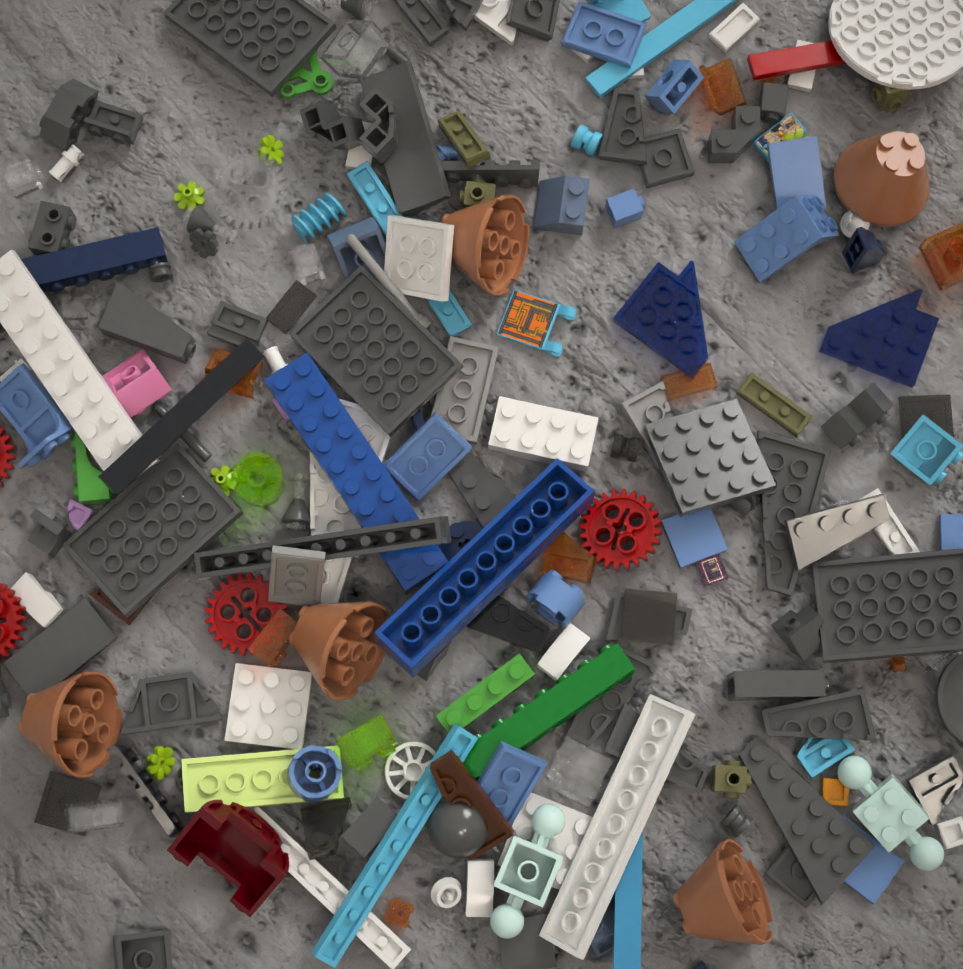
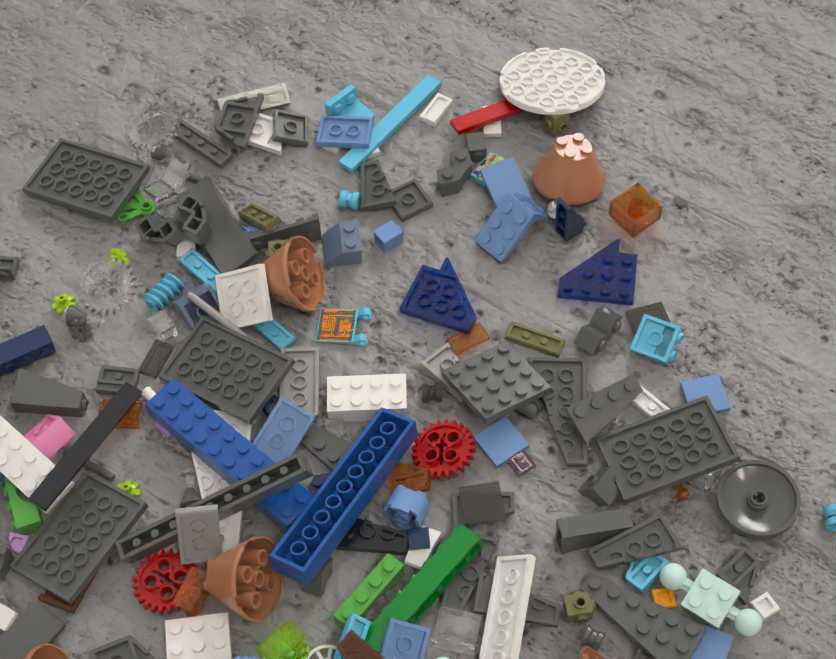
camera: 10 degrees left, 20 degrees down
dark grey bush [148,262,173,282] -> none
clear neon green brick [231,452,286,507] -> none
medium blue brick [644,60,704,114] -> none
clear orange bracket [699,58,747,116] -> none
none -> dark blue tile [408,527,430,550]

